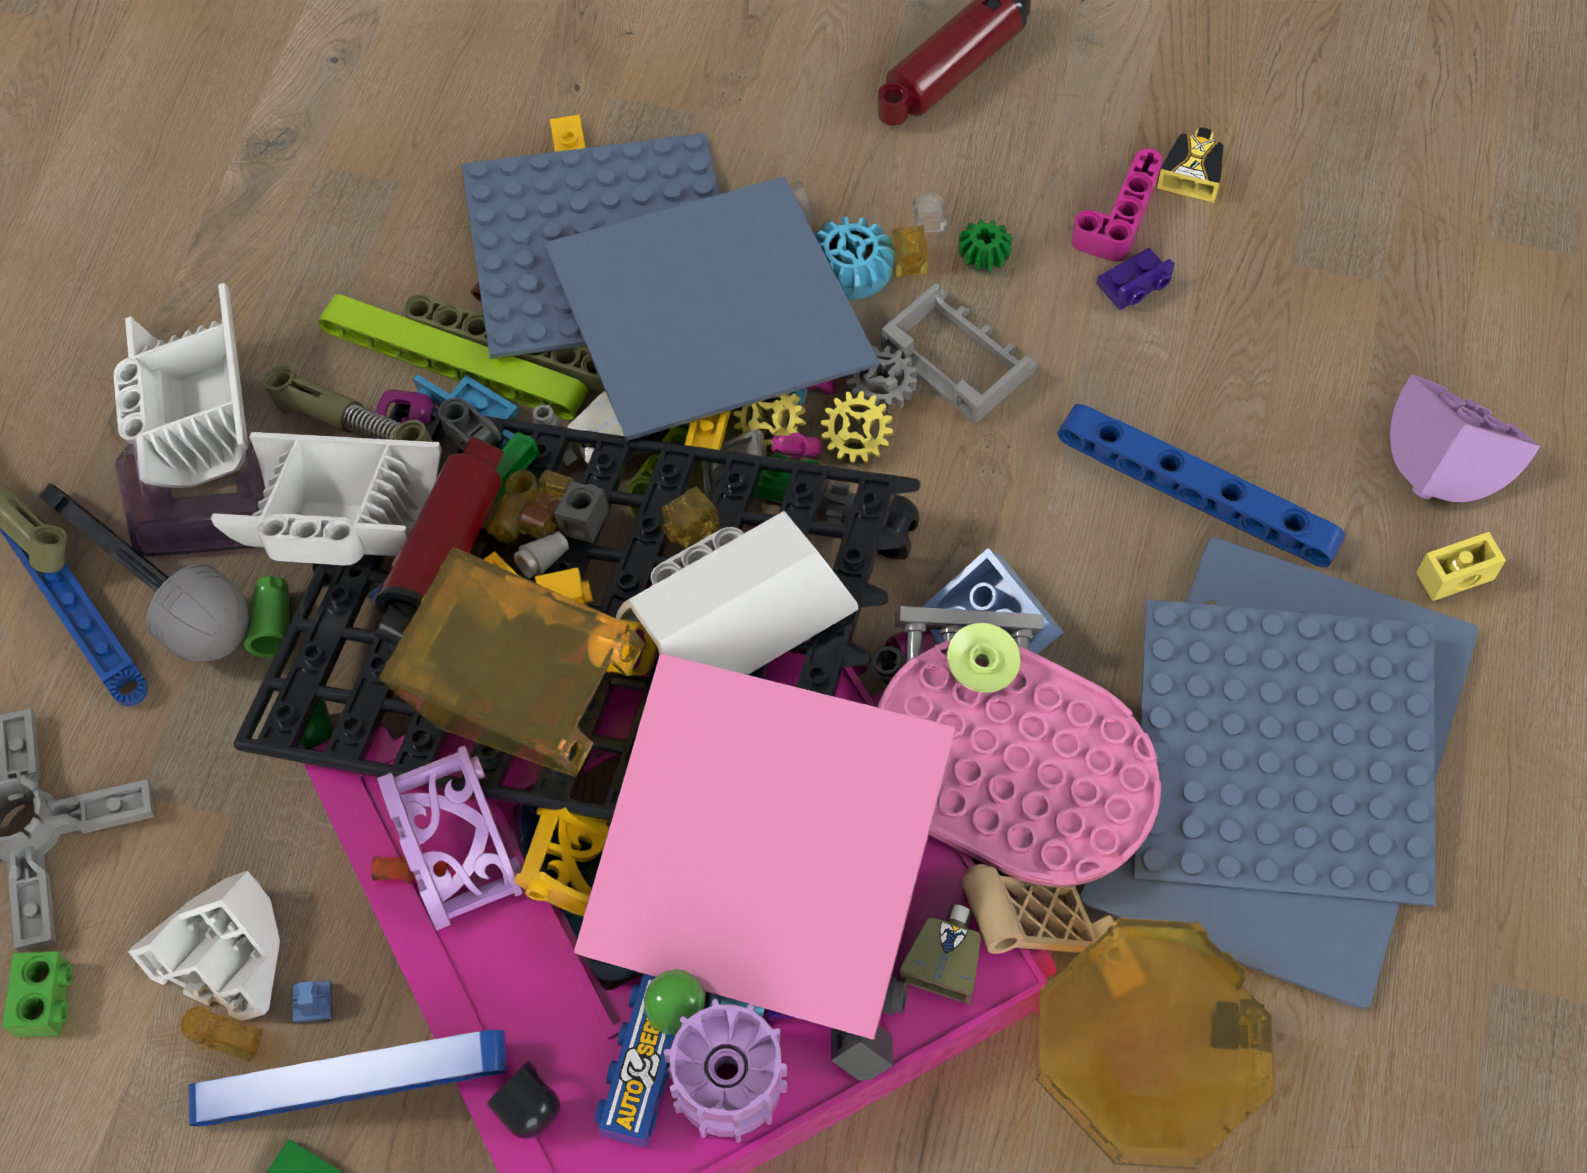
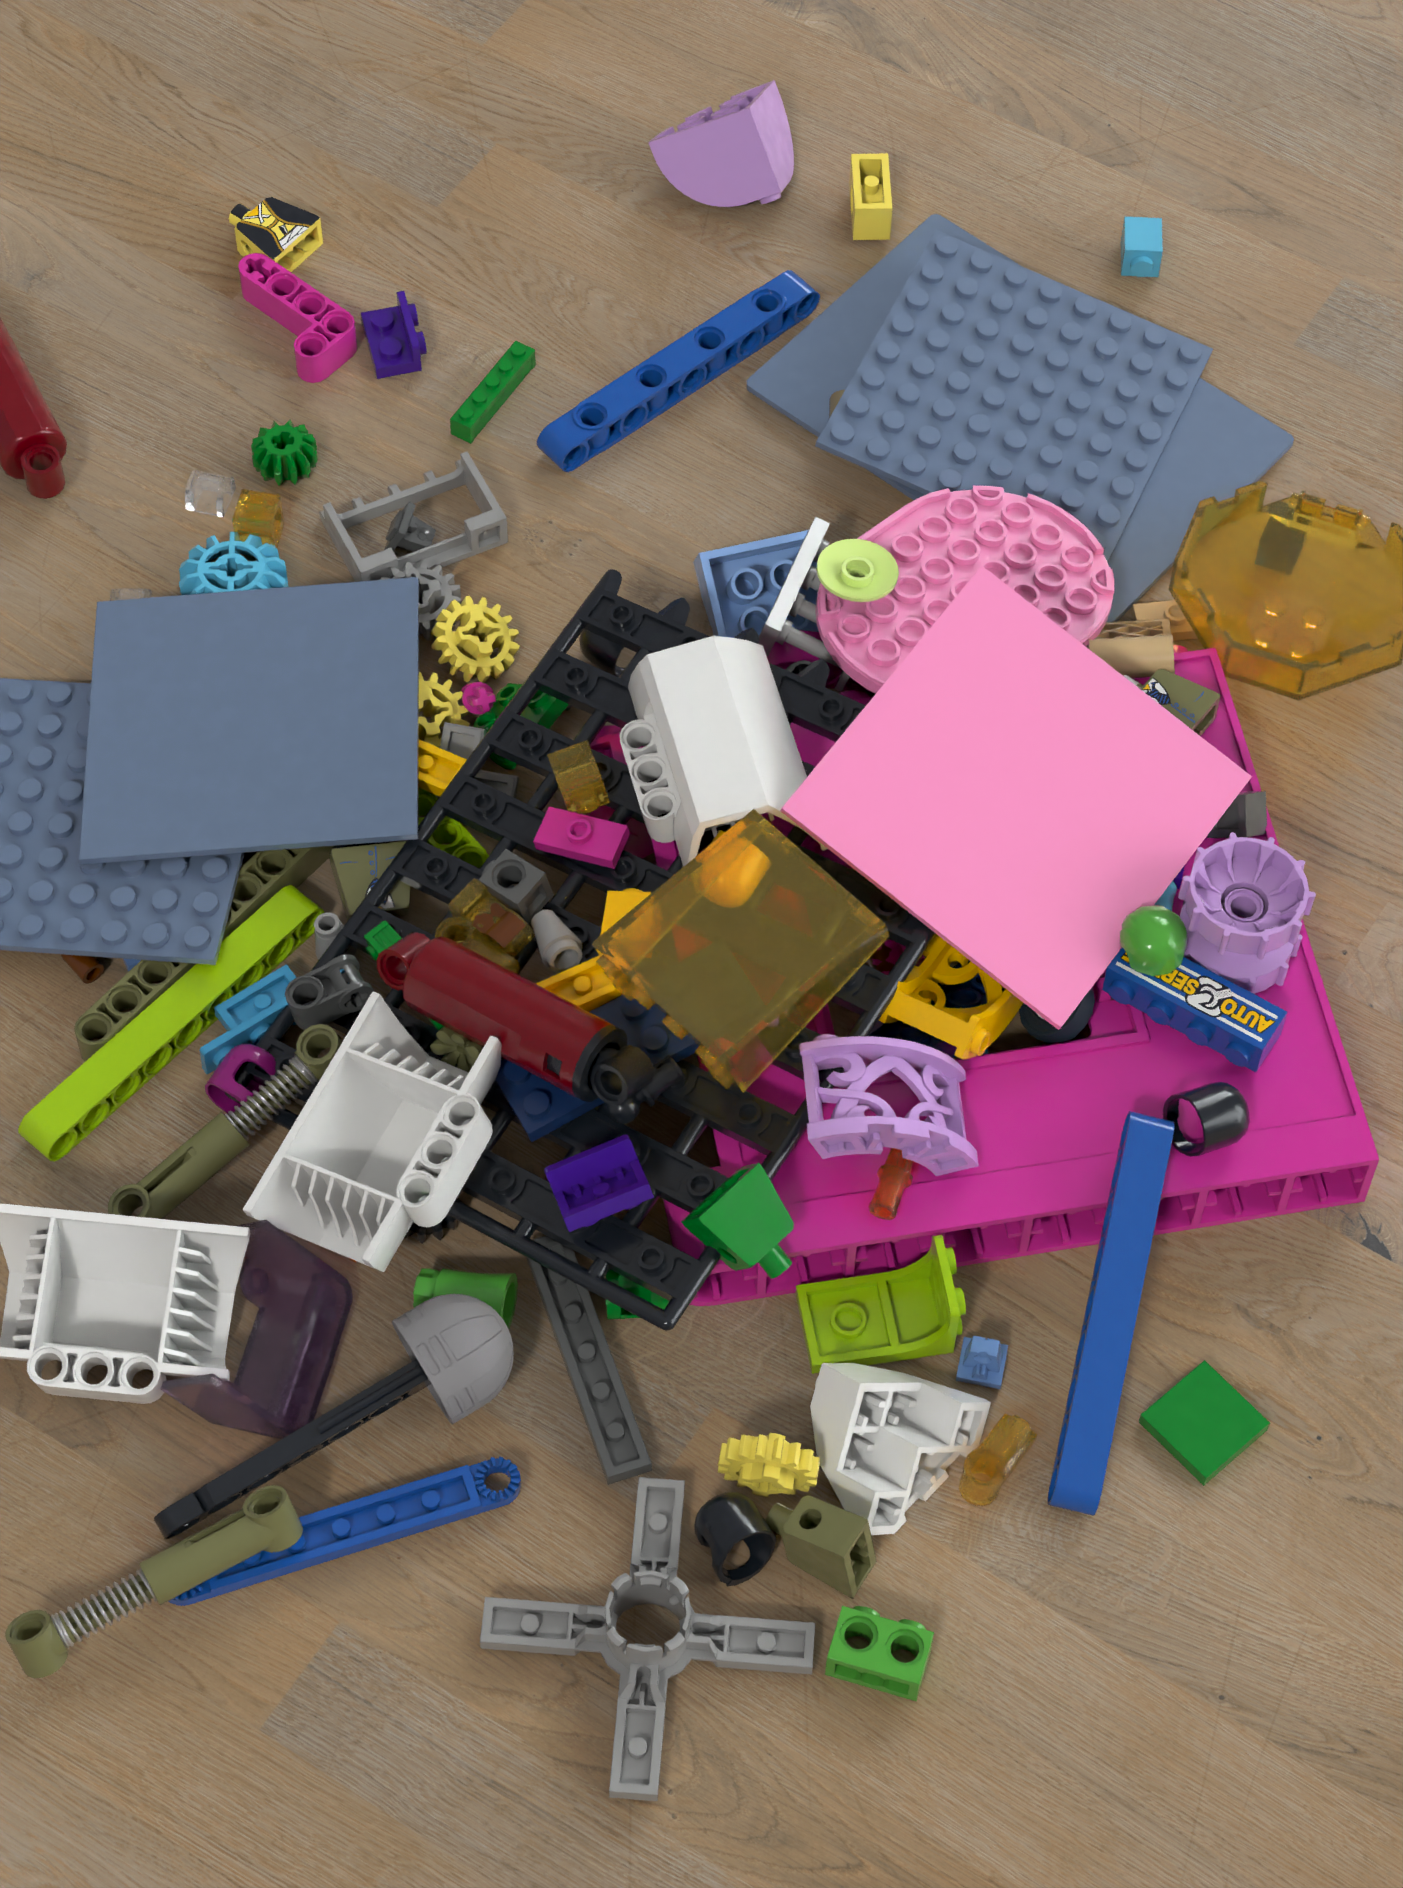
camera: 75 degrees left, 5 degrees down
none -> dark grey brick [384,502,436,552]
none -> green piece [450,341,536,444]
none -> dark grey plate [526,1236,652,1485]
none -> dark pink plate [533,806,630,869]
none -> dark purple bracket [544,1135,654,1232]
none -> green torso [681,1163,794,1279]
none -> black helmet [694,1492,776,1587]
none -> light yellow gear [718,1433,820,1497]
none -> olive torso [766,1495,877,1599]
none -> lime bracket [795,1235,966,1374]
none -> medium azure brick [1120,216,1163,277]

